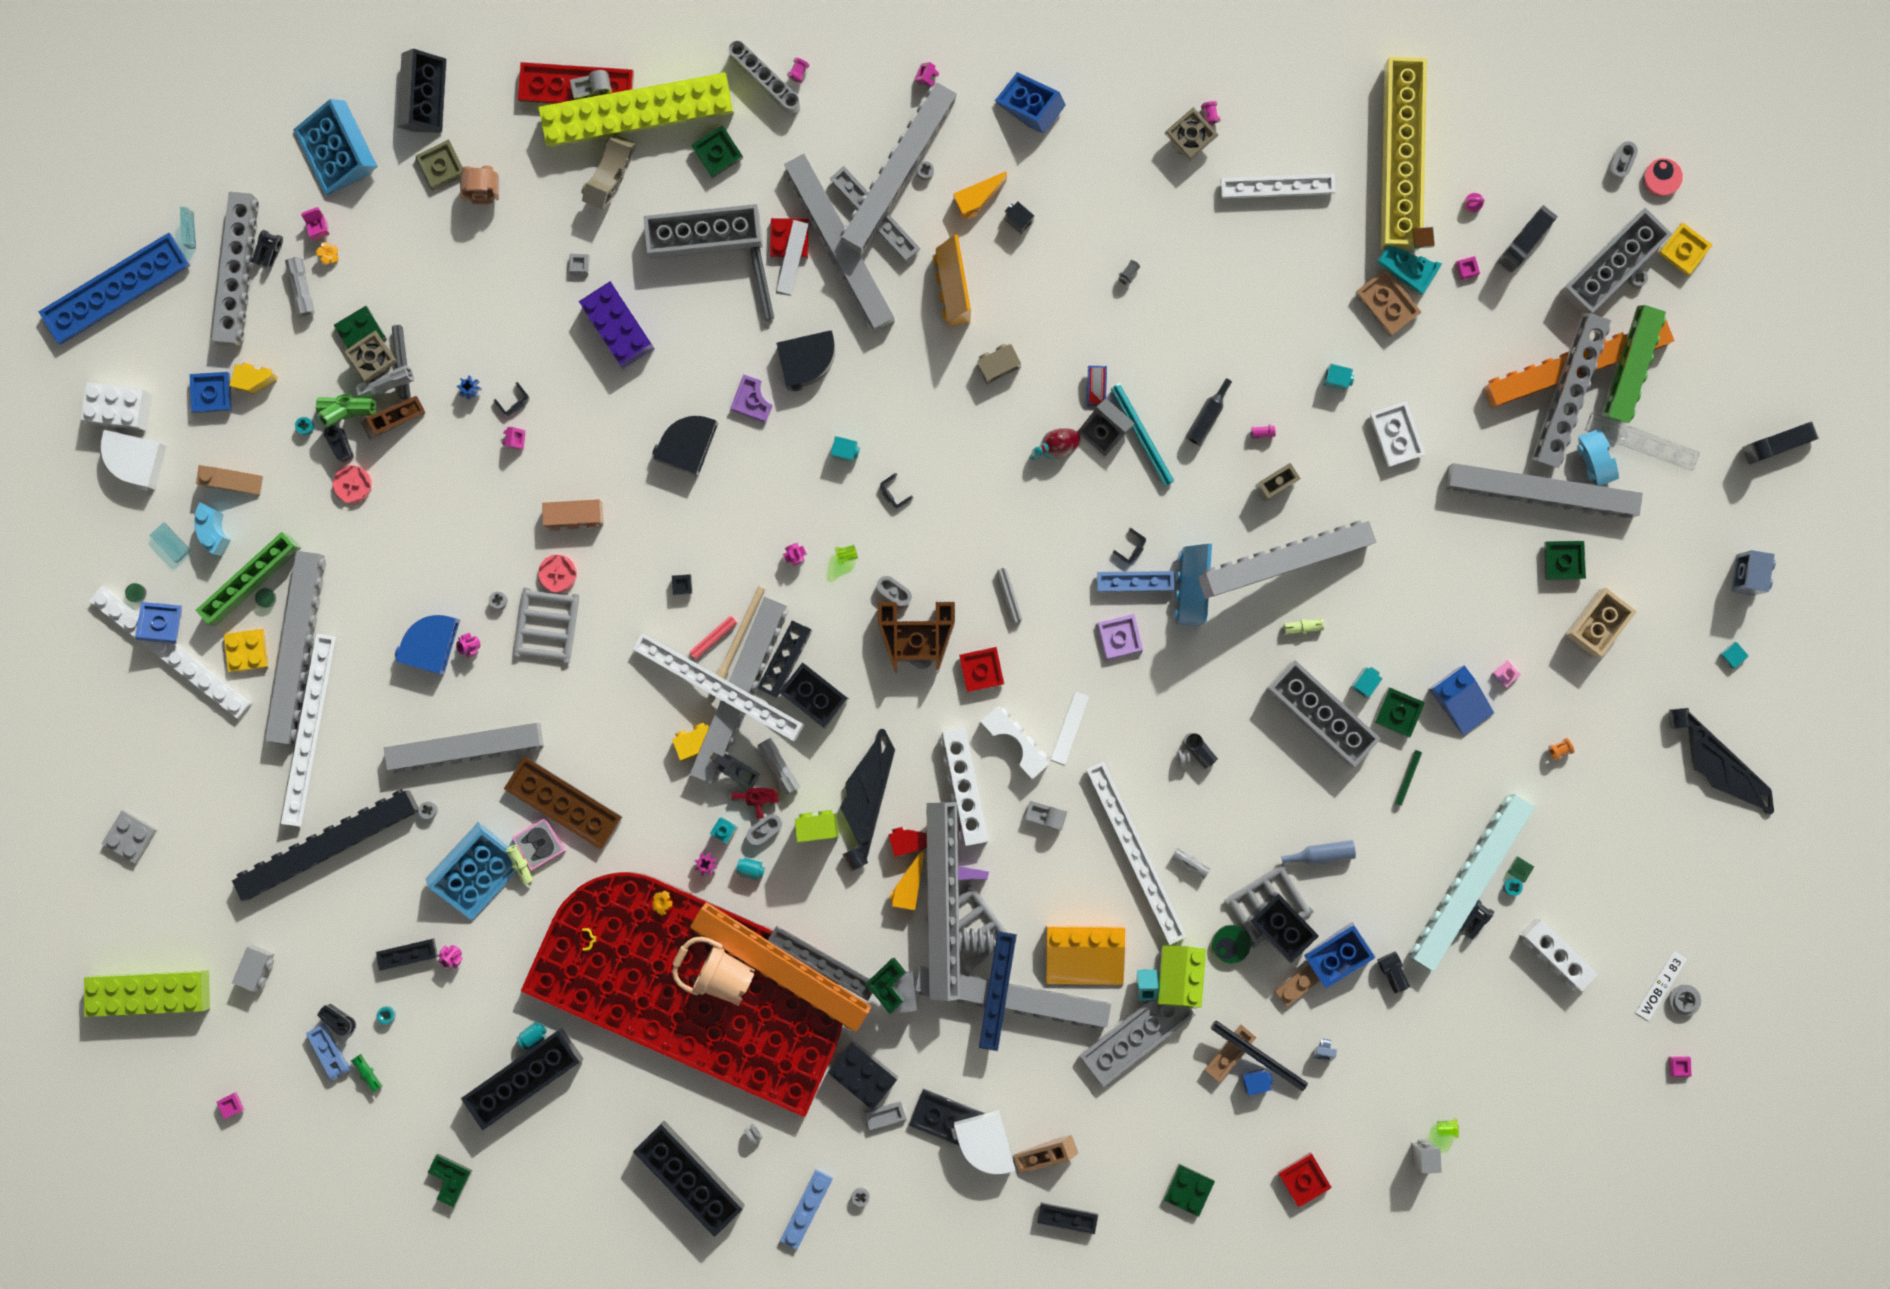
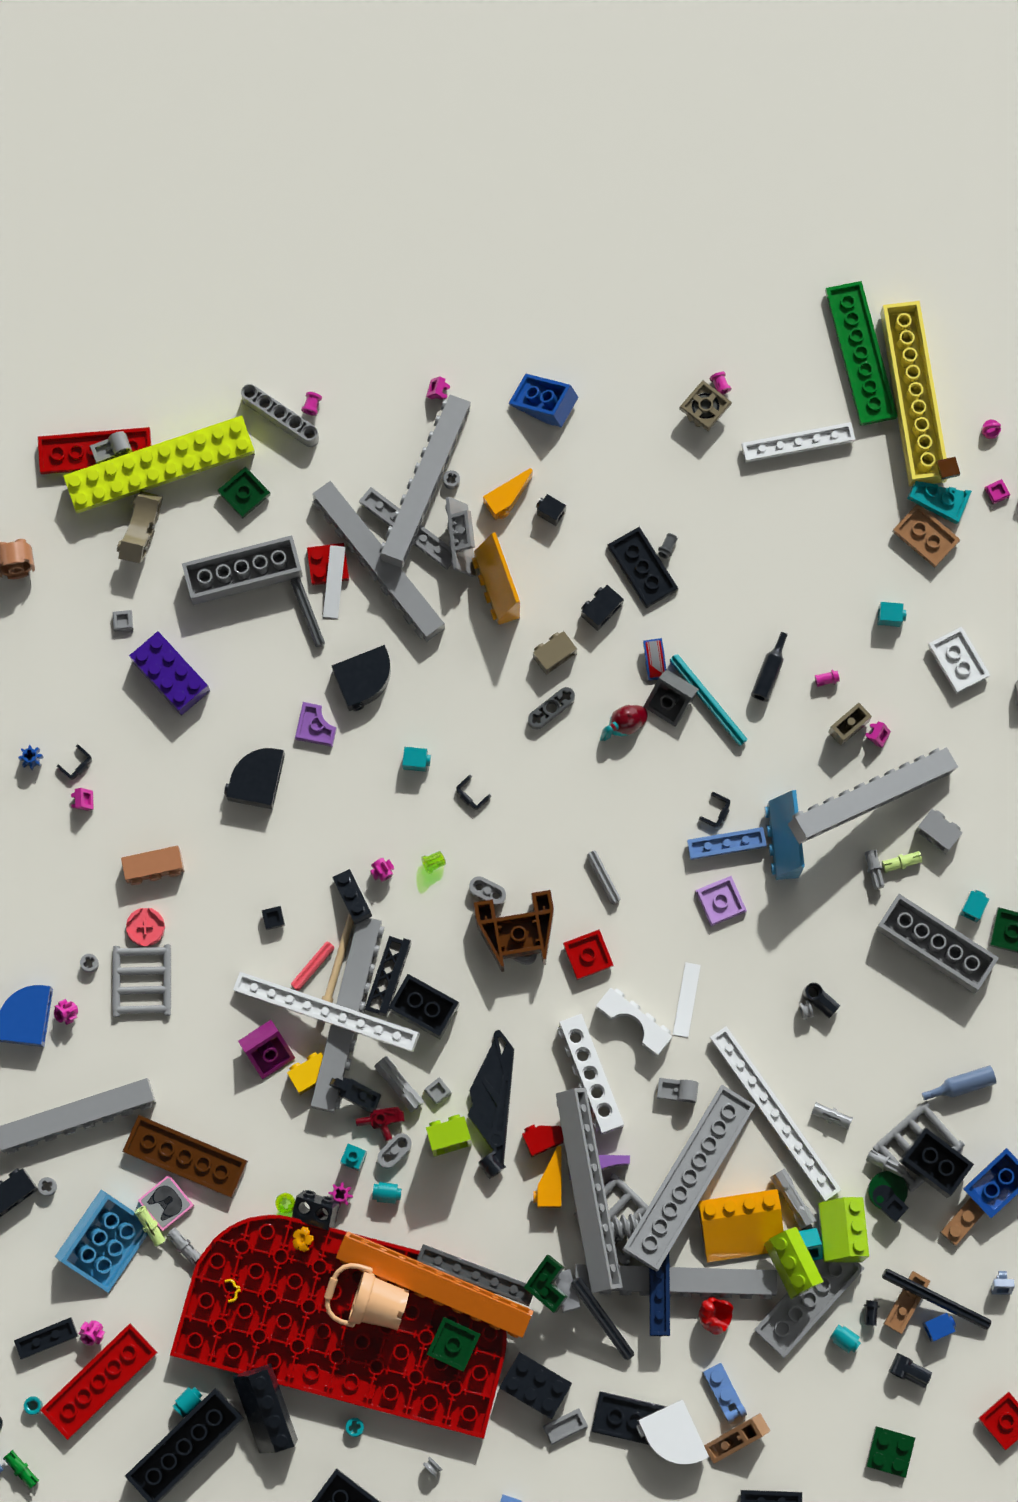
camera: 10 degrees left, 10 degrees down
none -> red plate [40,1323,158,1440]
none -> light grey pin [166,1227,201,1265]
none -> black slope [233,1363,298,1453]
none -> magenta slope [238,1020,295,1080]
none -> clear neon green bush [275,1193,295,1213]
none -> black brick [292,1190,340,1230]
none -> black plate [332,869,372,924]
none -> teal bush [346,1418,364,1437]
none -> light grey tile [424,1077,452,1105]
none -> dark green plate [427,1317,481,1372]
none -> light grey bracket [445,497,476,576]
none -> dark grey beam [528,687,575,729]
none -> black axle [571,1278,634,1360]
none -> black brick [581,585,624,631]
none -> black tile [607,526,679,608]
none -> light grey plate [623,1085,756,1272]
none -> red hair [698,1297,734,1335]
none -> medium blue plate [703,1363,747,1424]
none -> lime slope [764,1227,824,1299]
none -> light grey axle [770,1169,816,1229]
none -> green plate [825,281,897,426]
none -> teal brick [830,1324,861,1354]
none -> black pin [864,1300,880,1326]
none -> dark pink tile [865,721,891,748]
none -> light grey axle [865,850,885,889]
none -> light grey axle [866,1149,906,1177]
none -> black plate [880,1194,909,1223]
none -> black piece [888,1353,932,1388]
none -> light grey brick [915,809,963,854]

